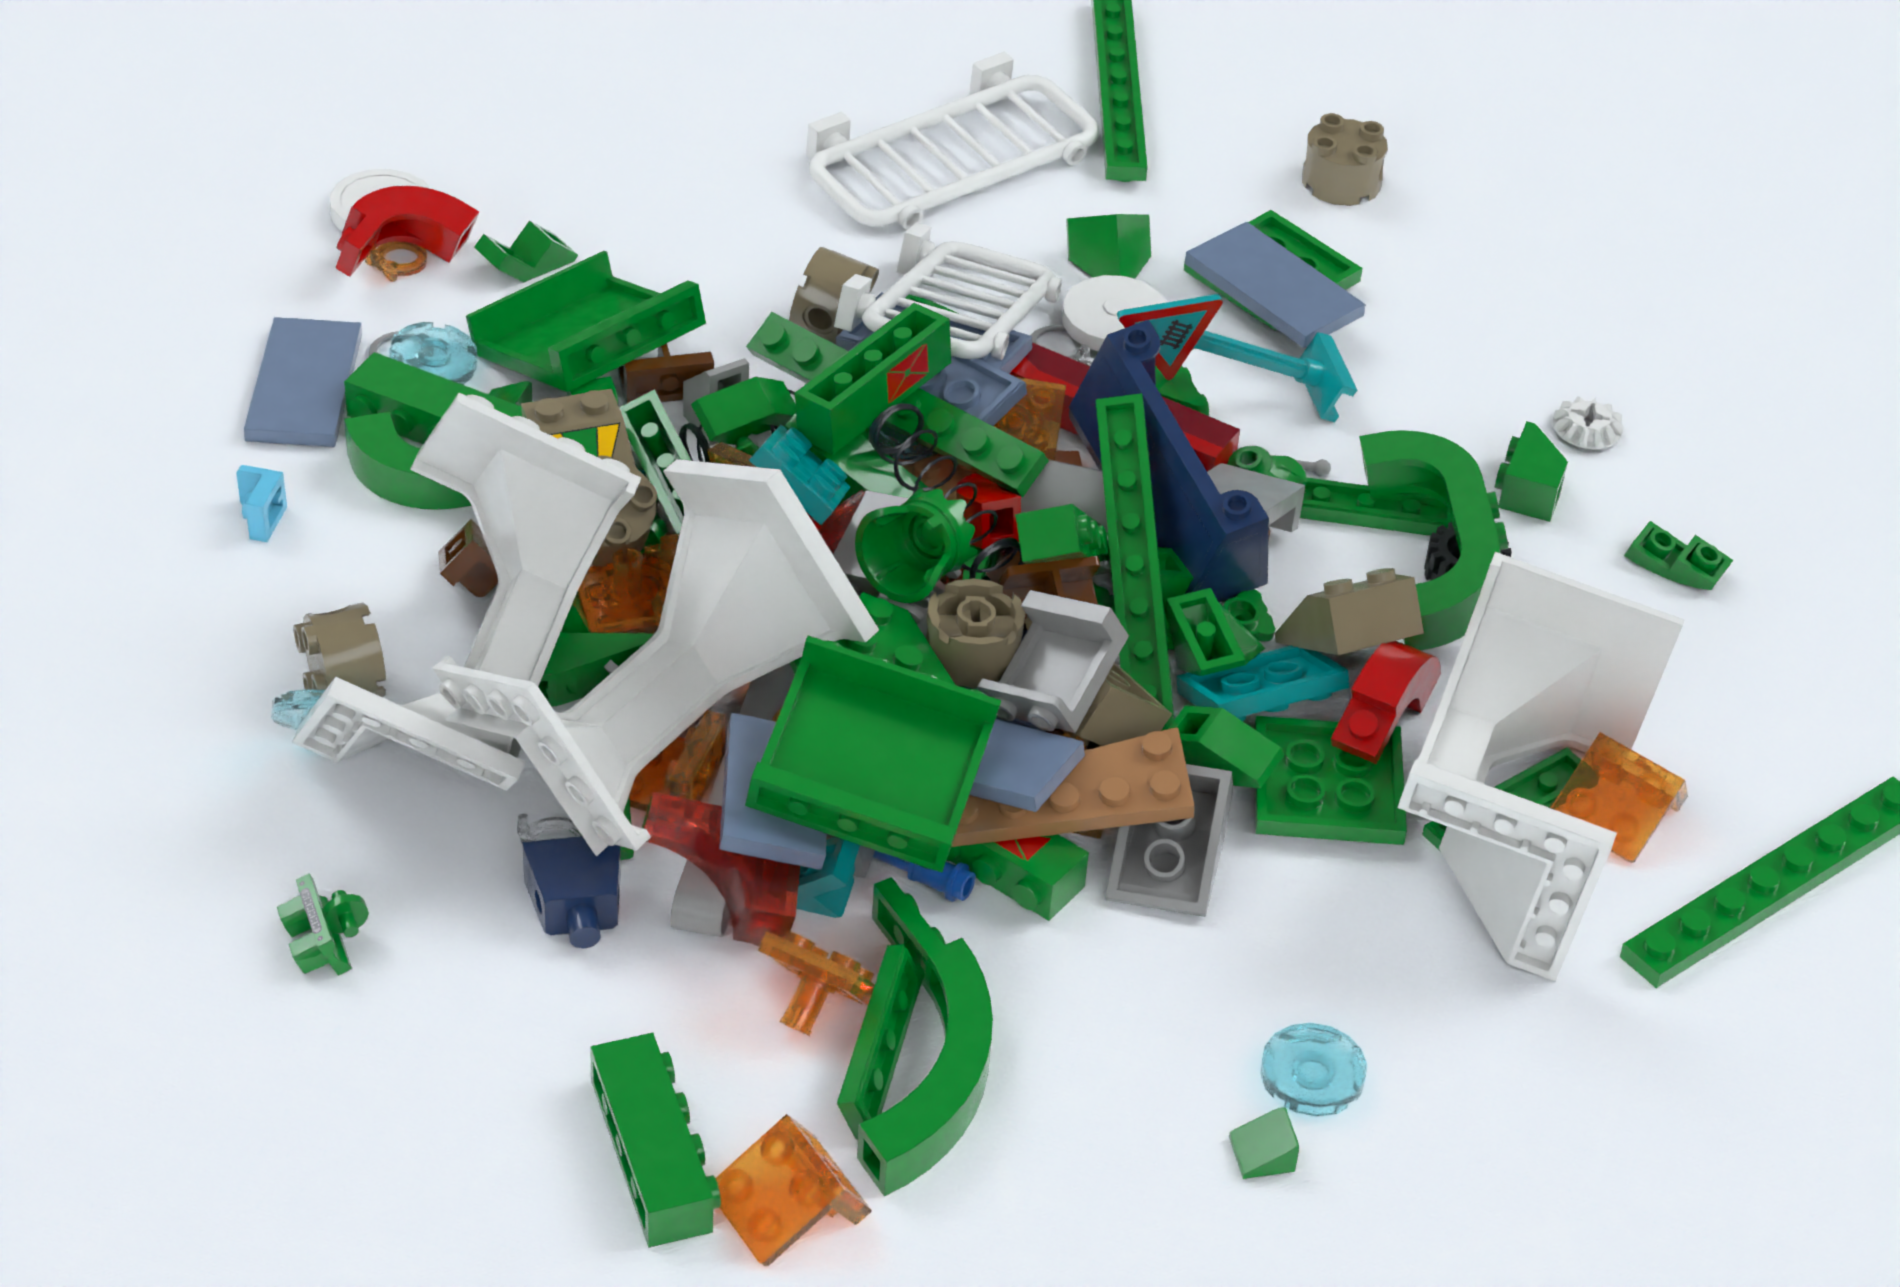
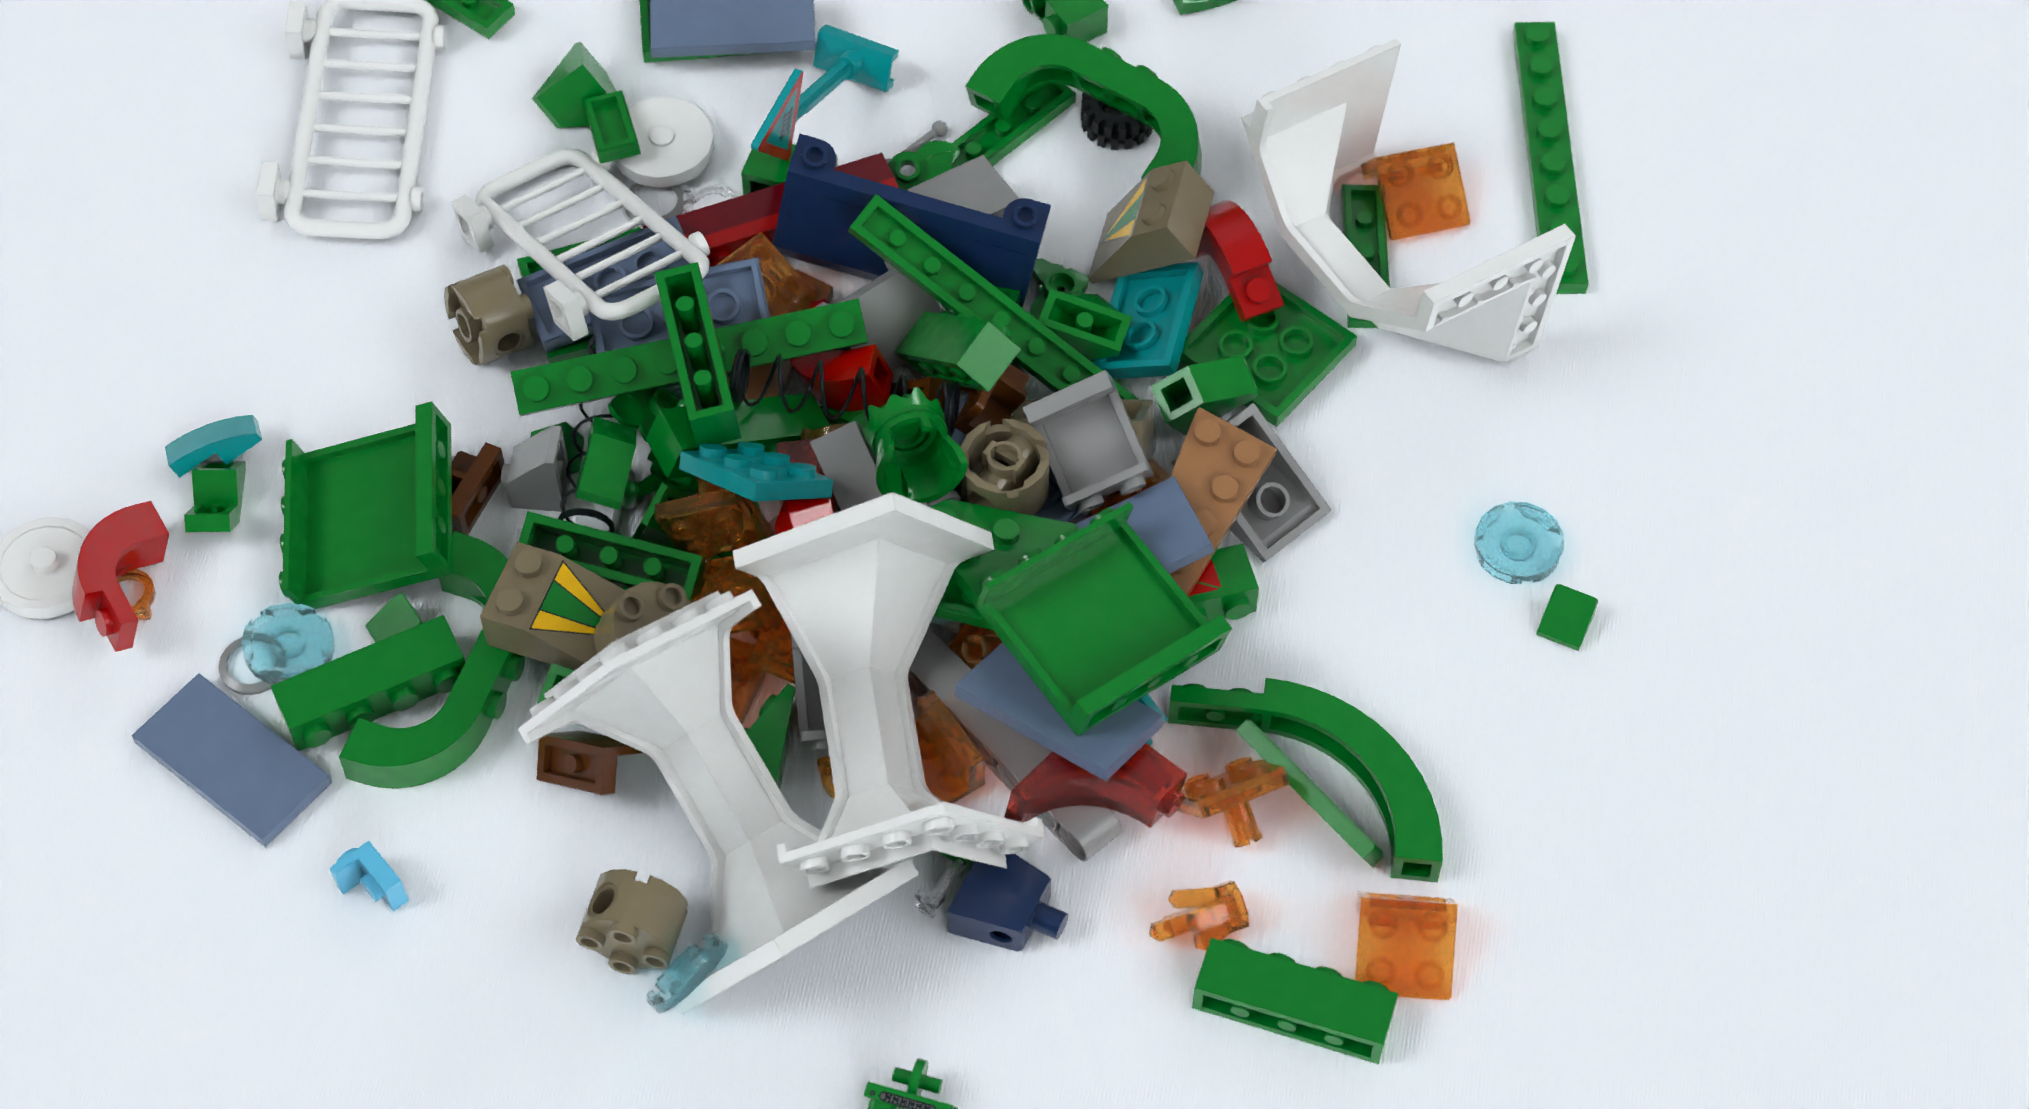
camera: 50 degrees left, 15 degrees up
none -> teal slope [165,415,262,478]
none -> green tile [582,90,641,164]
none -> clear orange rock [1149,880,1249,951]

